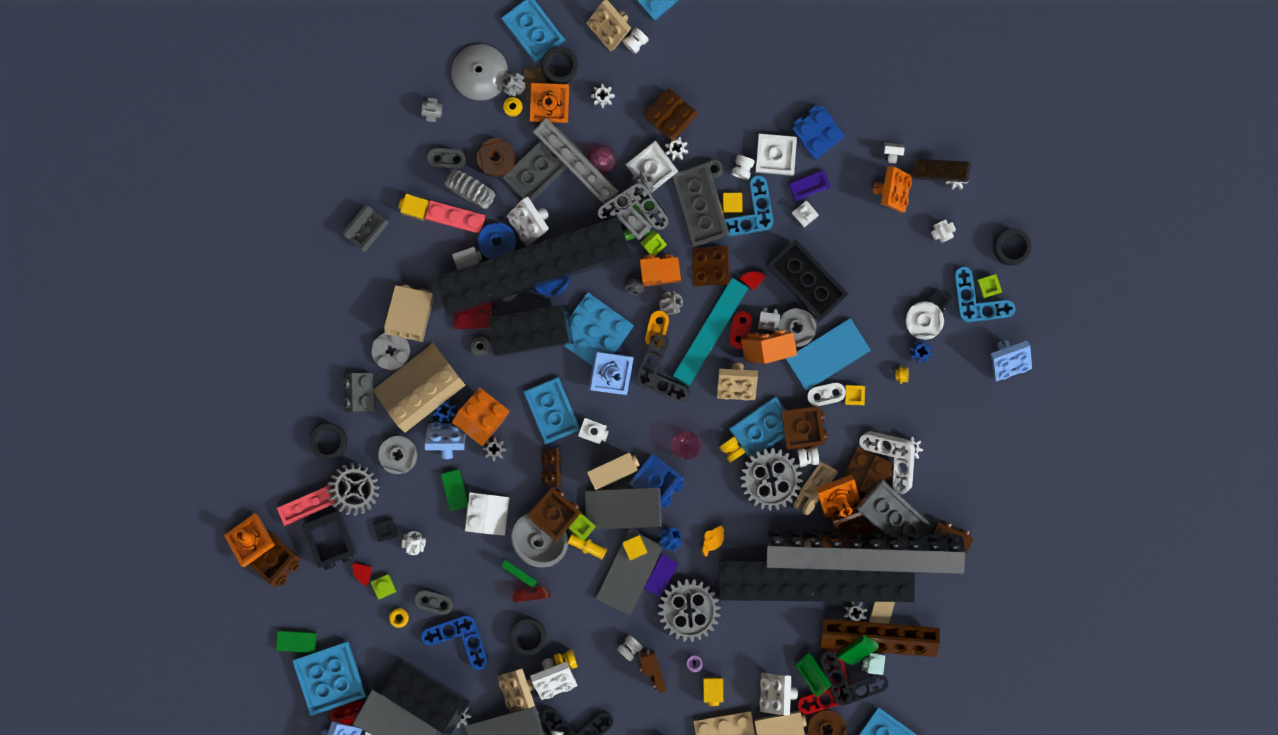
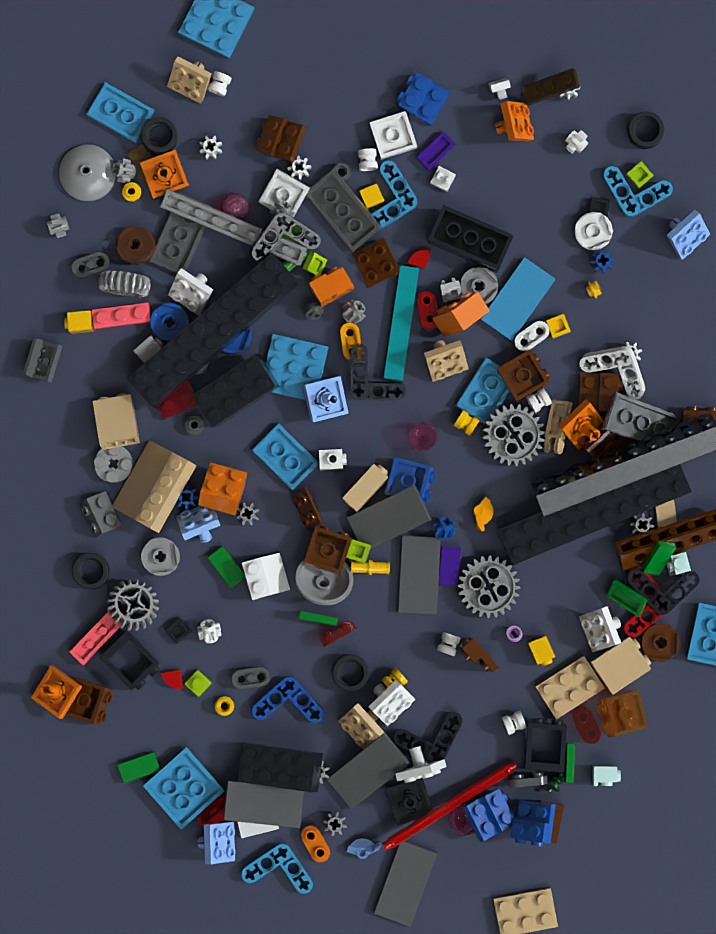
camera: 20 degrees left, 0 degrees up
yellow tile [622,535,648,560] -> none

